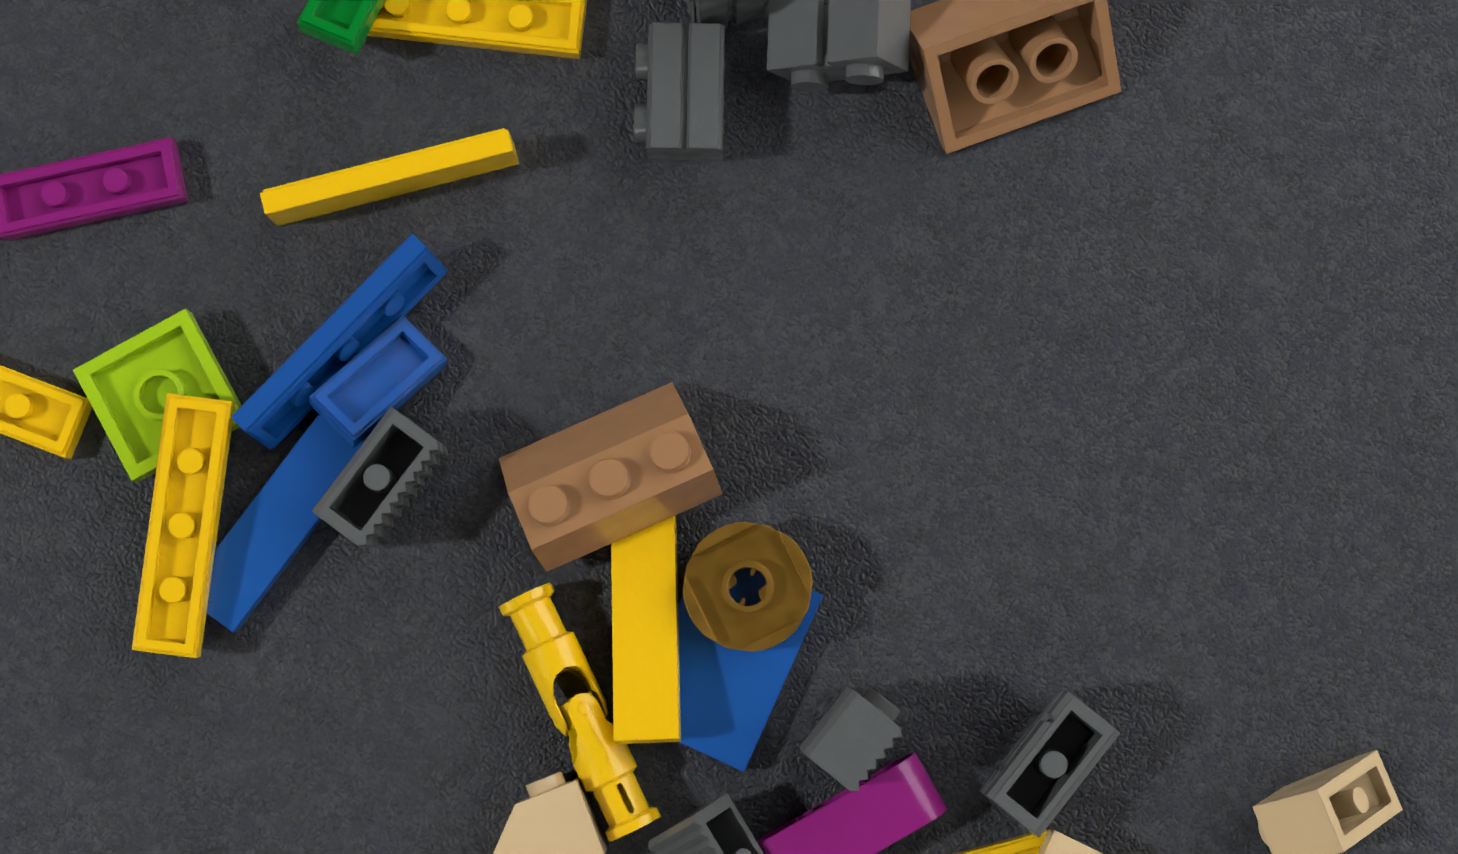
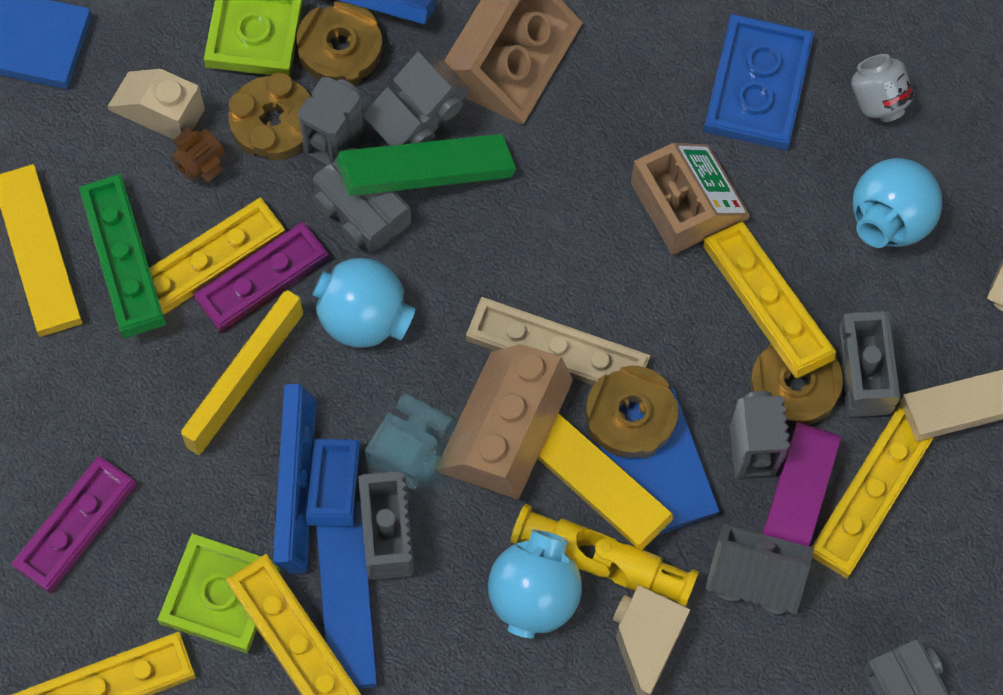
camera: 45 degrees left, 15 degrees down
none -> magenta tile [194,221,329,334]
none -> medium azure brick [312,258,415,348]
none -> green tile [336,134,516,196]
none -> clear light blue brick [365,393,453,490]
none -> tan tile [466,297,650,385]
none -> medium azure brick [488,529,582,639]
none -> medium nougat slope [631,143,750,255]
none -> blue tile [703,14,814,151]
none -> yellow tile [703,221,836,379]
none -> pearl gold plate [750,344,843,427]
none -> light grey head [851,54,914,122]
none -> medium azure brick [852,158,942,248]

